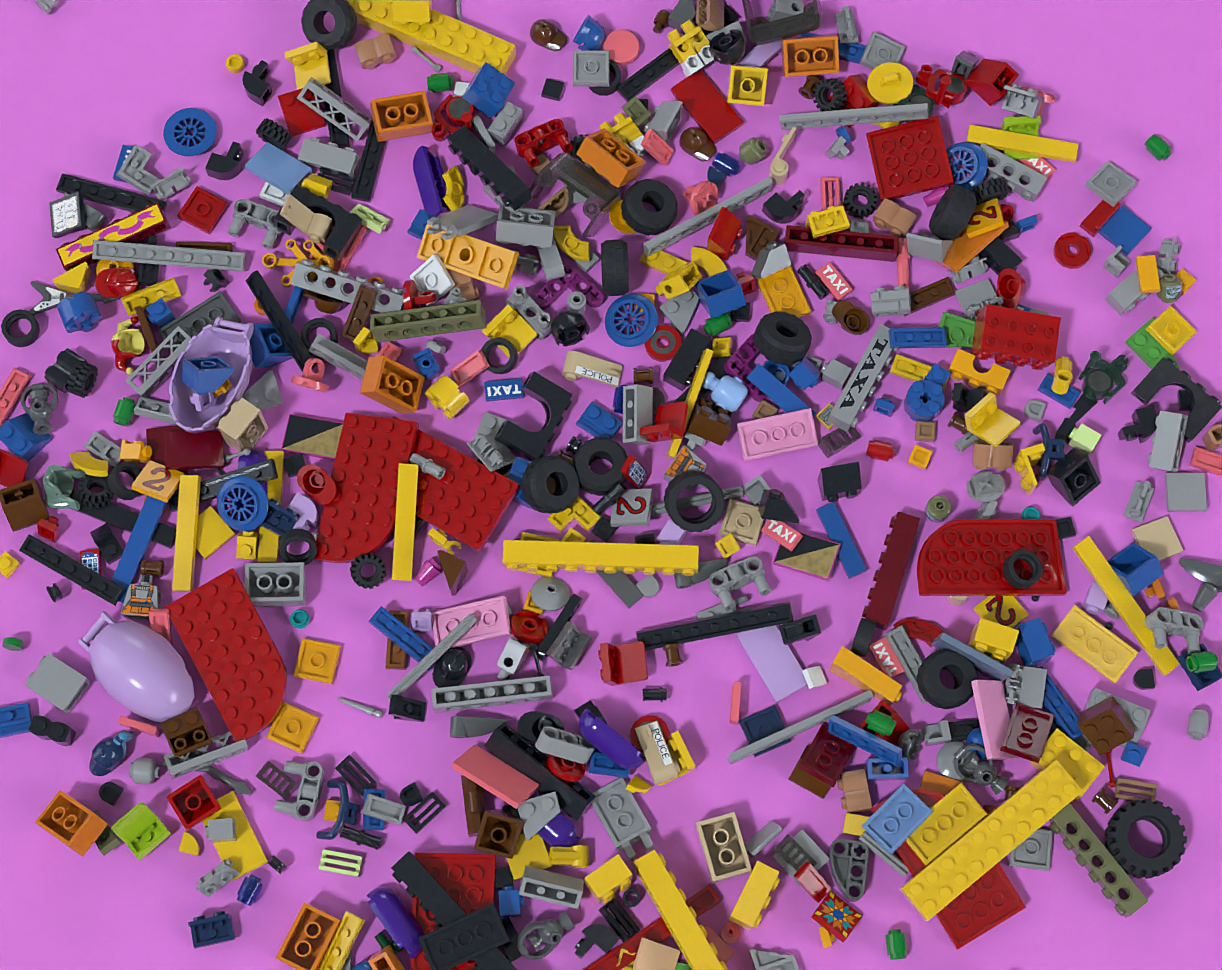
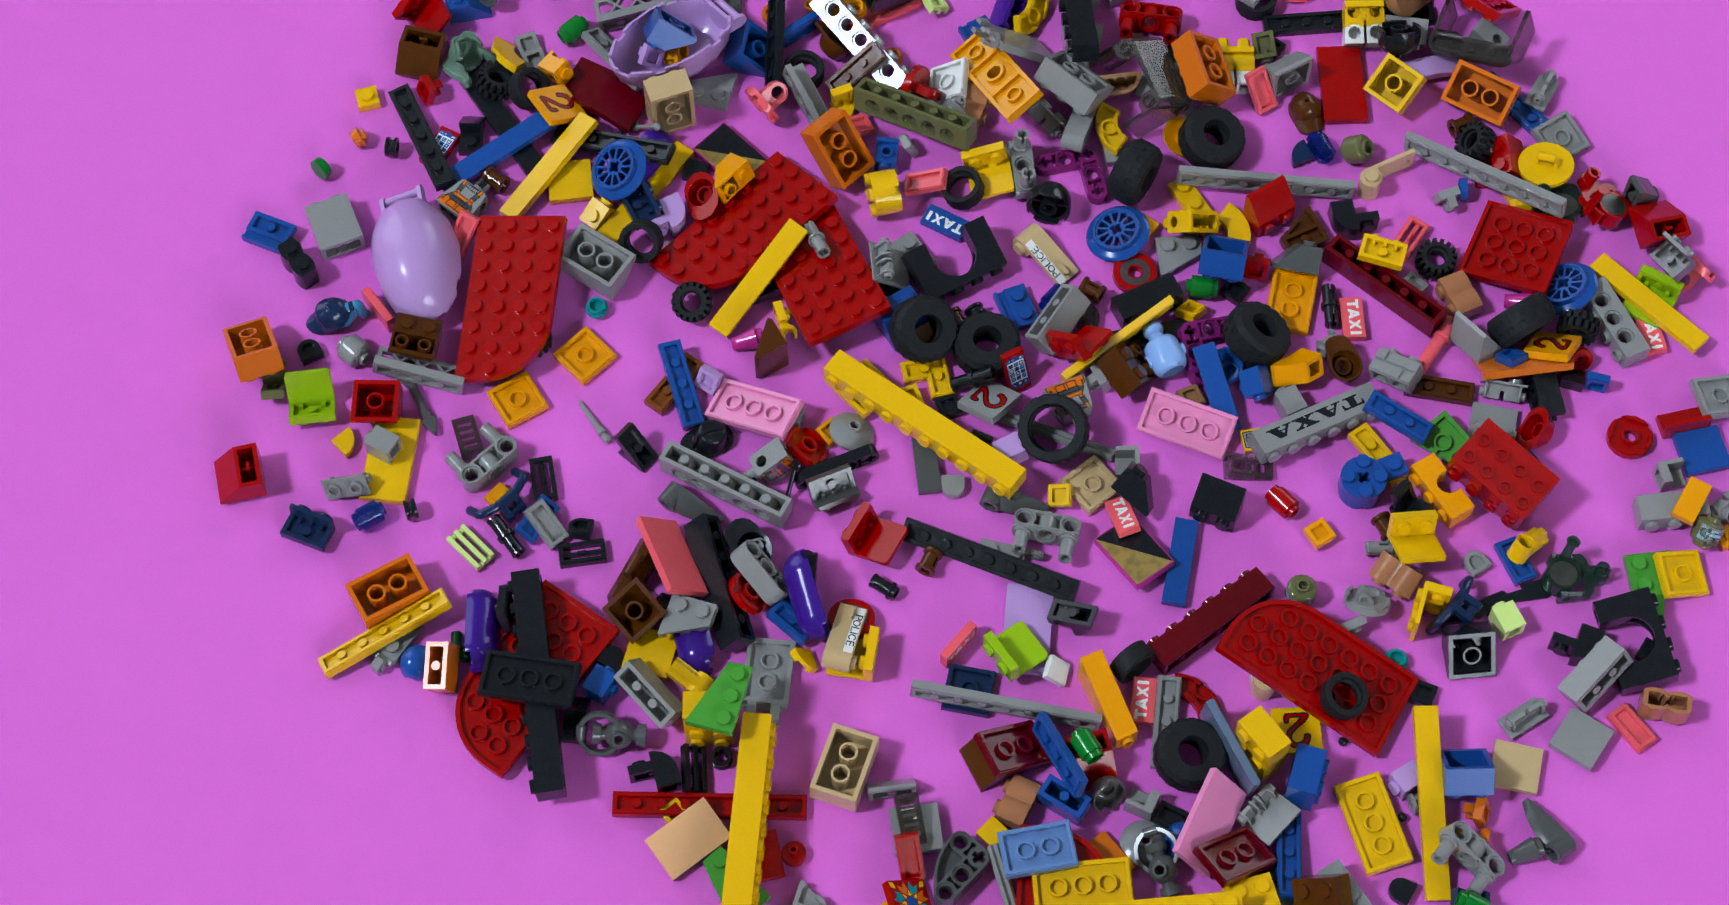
camera: 35 degrees right, 10 degrees down
light grey axle [387,614,477,699] -> none
light grey brick [567,292,586,314] -> none
coral tile [683,180,719,216] -> none
yellow brick [729,861,781,931] -> none
blue plate [873,398,895,417] -> none
medium nougat tile [915,421,936,443] -> none
none -> red slope [214,442,267,505]
none -> orange plate [349,126,369,148]
none -> black plate [494,584,514,633]
none -> bright green wing [685,661,753,736]
none -> light orange slope [714,152,755,204]
none -> lime bracket [982,621,1048,682]
none -> light orange slope [1270,348,1324,387]
none -> blue tile [1495,346,1528,368]

